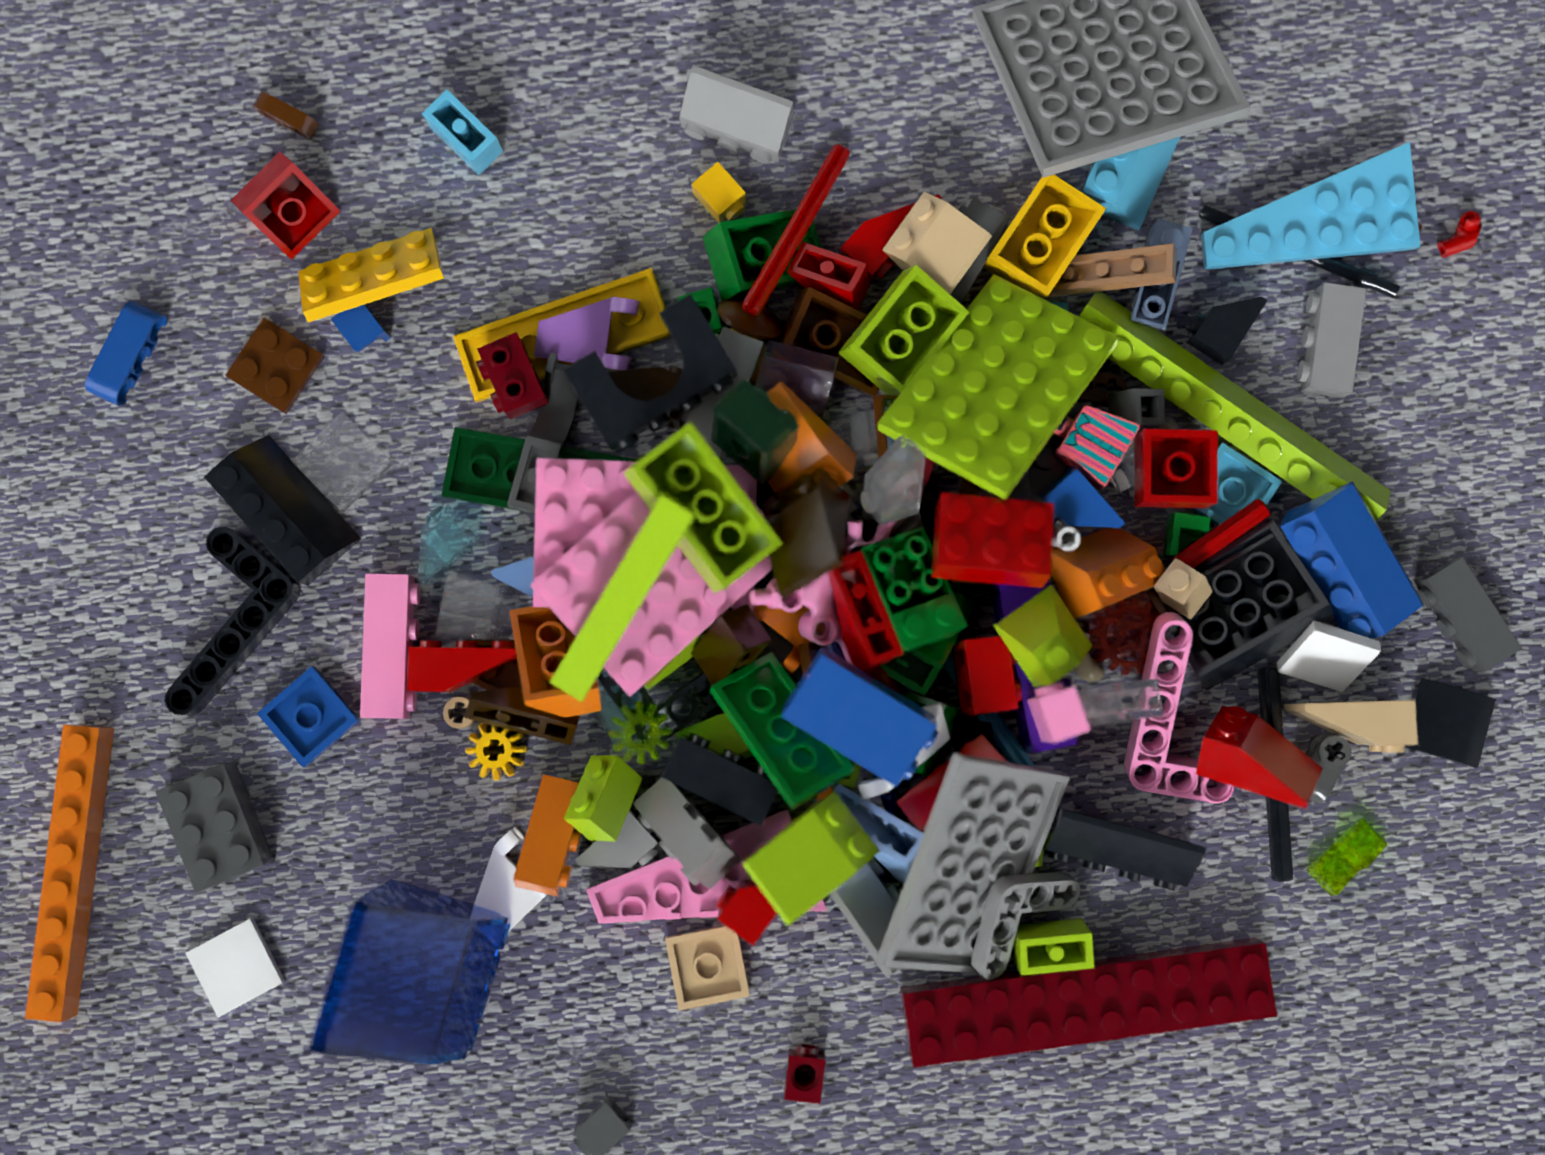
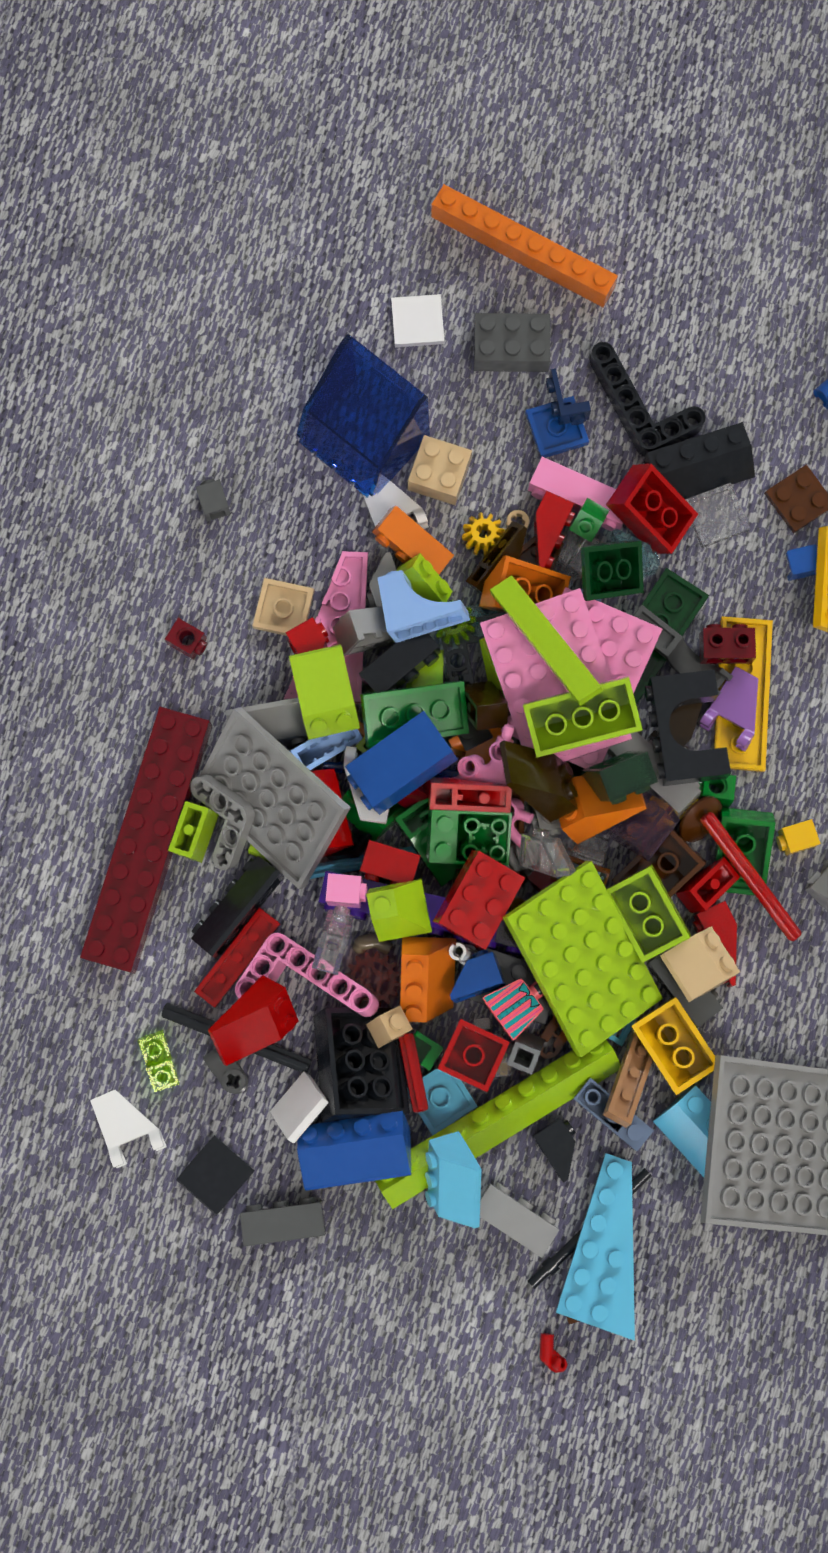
camera: 115 degrees right, 5 degrees down
tan slope [1284,700,1418,753] -> none
none -> white flag [90,1090,167,1168]
none -> red plate [194,907,281,1008]
none -> light blue arch [378,570,470,643]
none -> tan brick [408,435,472,506]
none -> medium azure slope [425,1131,481,1228]
none -> dark blue bracket [546,368,591,425]
none -> green brick [569,498,610,542]
none -> dark green slope [581,541,644,601]
none -> red brick [606,463,698,554]

